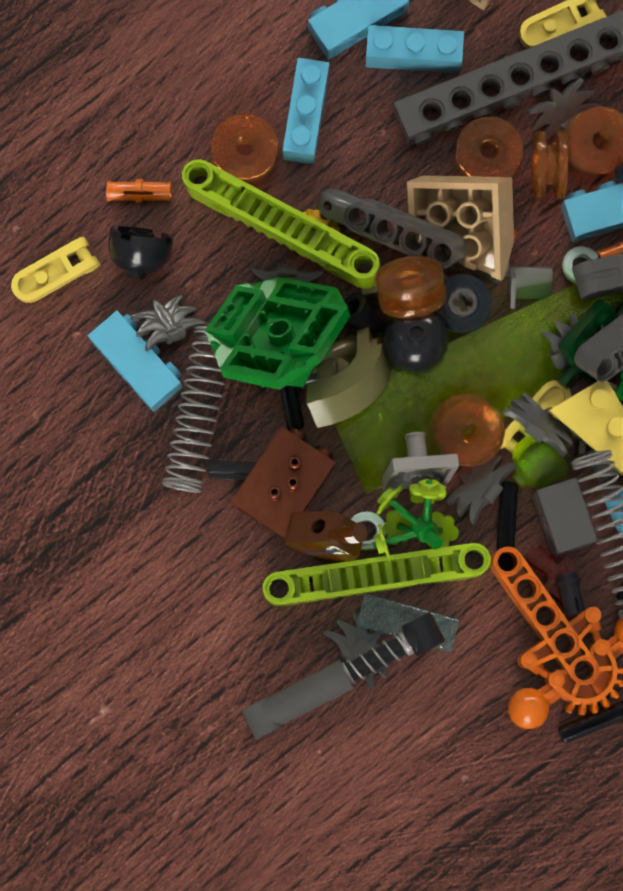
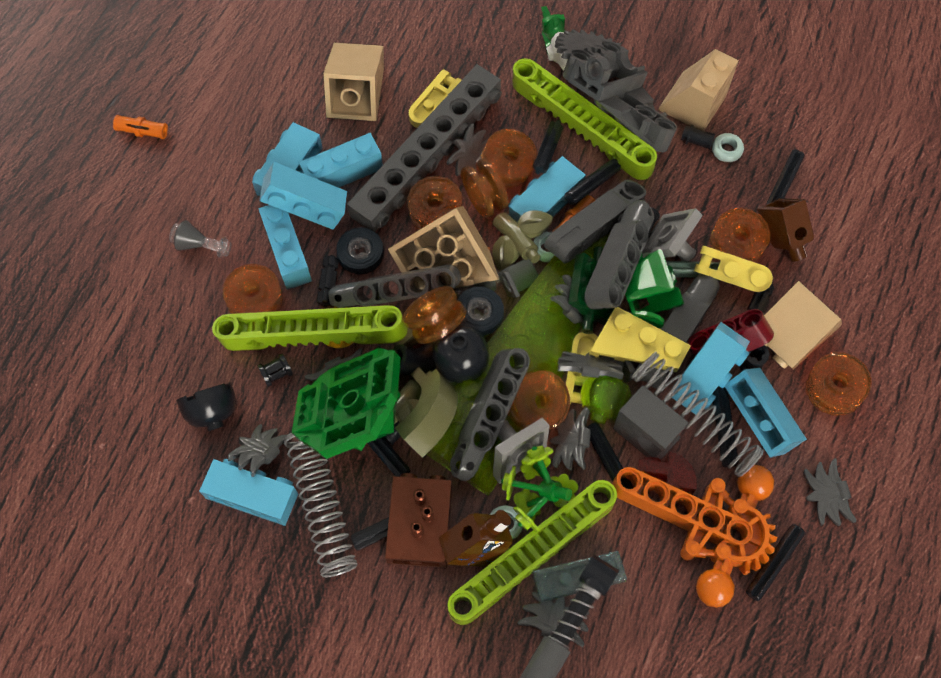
camera: 30 degrees left, 15 degrees down
light yellow plate [11,237,101,303] -> none
orange pin [106,179,172,204] -> none
black pin [555,572,586,615] -> none
none -> piece [169,220,232,258]
none -> black bush [257,353,293,387]
none -> medium azure brick [260,162,347,229]
none -> black axle [316,255,339,306]
none -> black bush [336,227,384,275]
none -> dark grey piece [450,348,530,481]
none -> olive plant [492,210,553,271]

